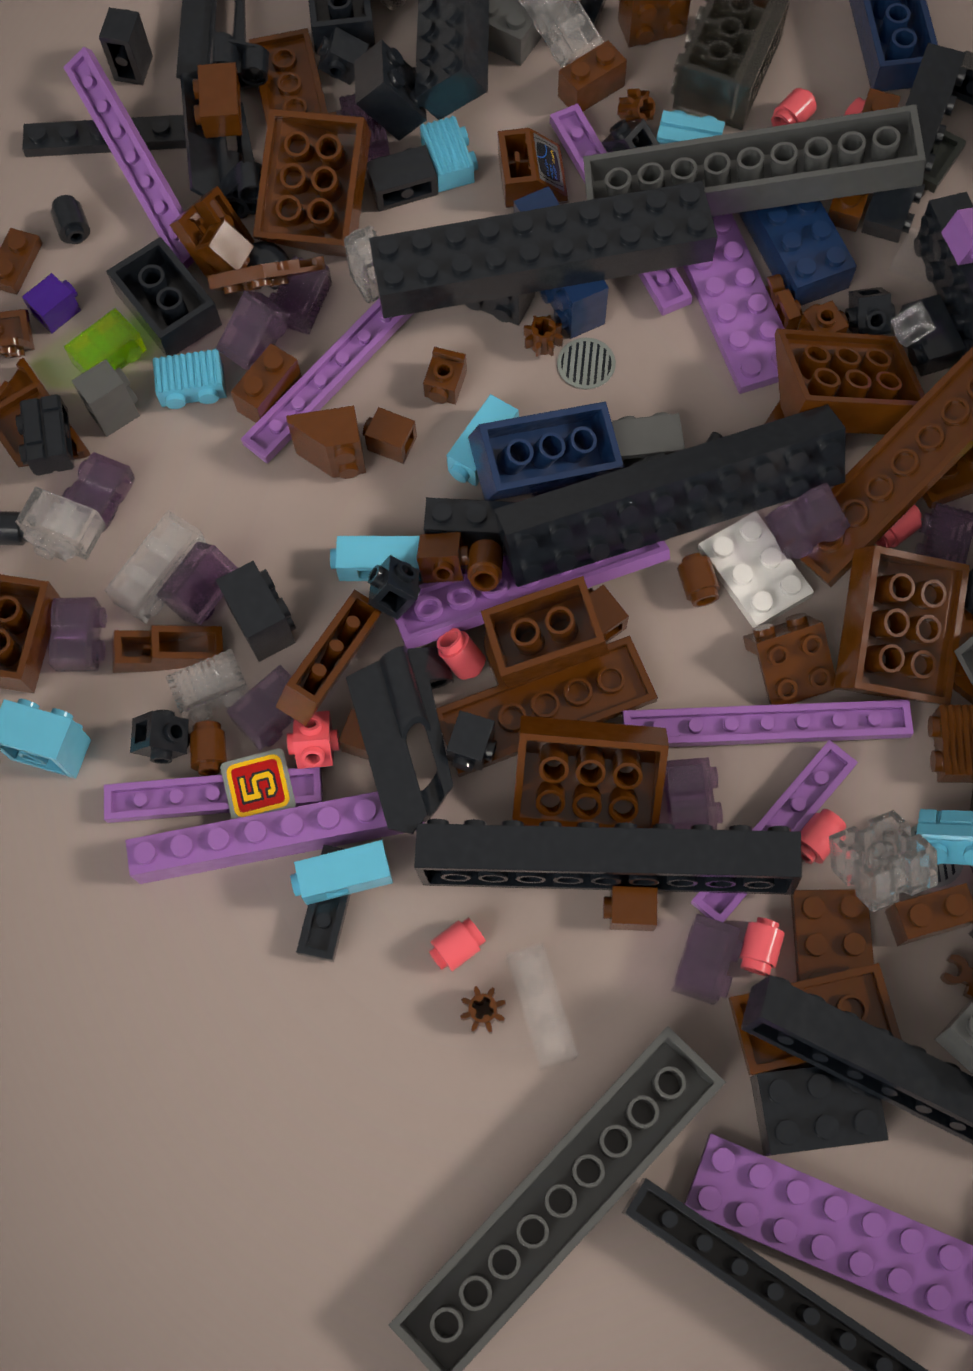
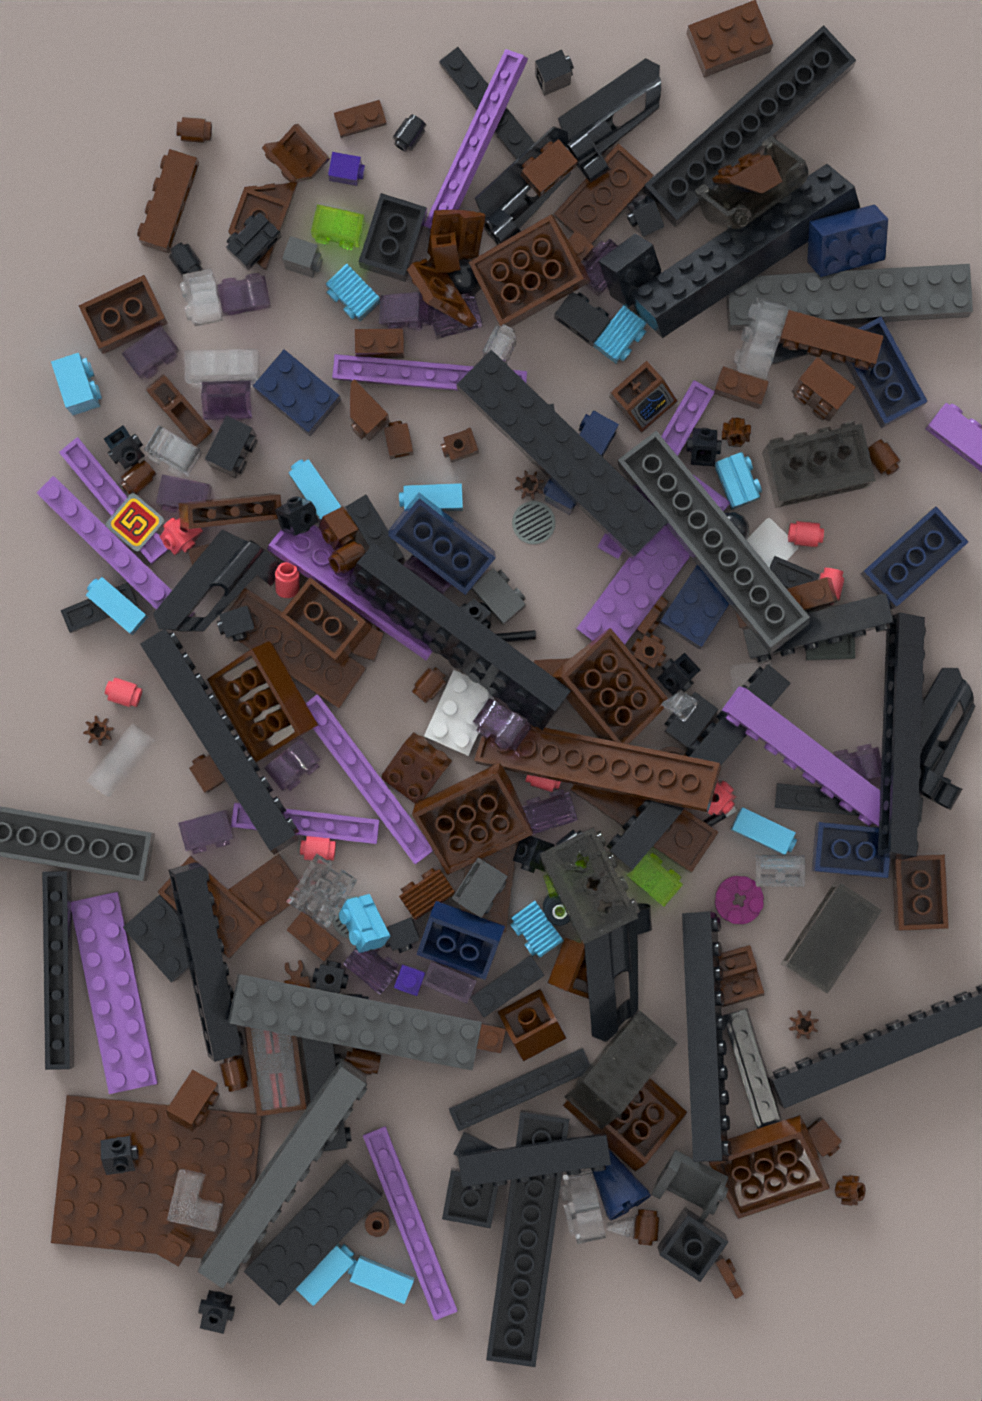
camera: 55 degrees right, 15 degrees up
coral brick [739,917,785,976] -> none
none -> dark blue brick [253,349,341,436]

